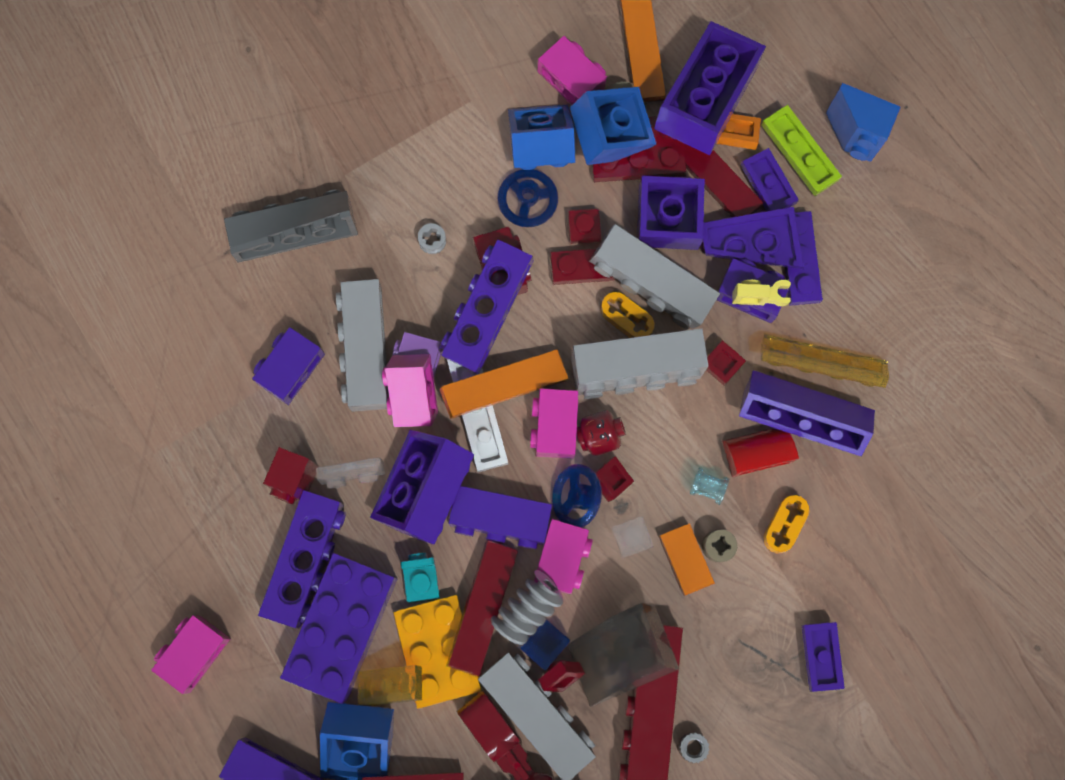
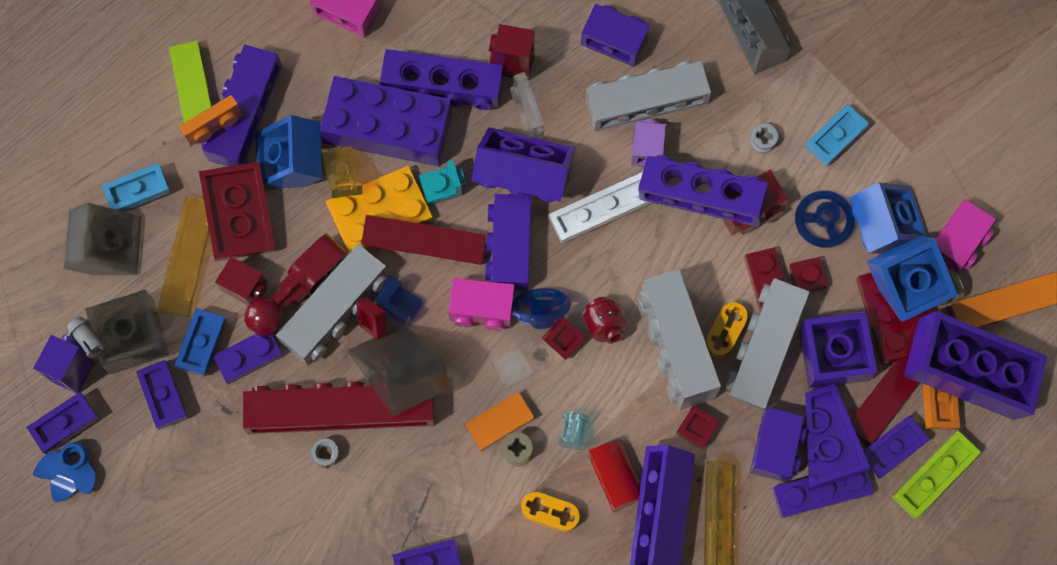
camera: 85 degrees right, 5 degrees down
brick [382,354,438,427] -> none
orange tile [439,349,568,419] -> none
light grey piece [491,570,563,645] -> none
dark pink brick [530,389,578,459] -> none
light yellow plate [732,280,791,306] -> none
blue slope [826,83,901,162] -> none
none -> dark azure plate [805,104,869,167]

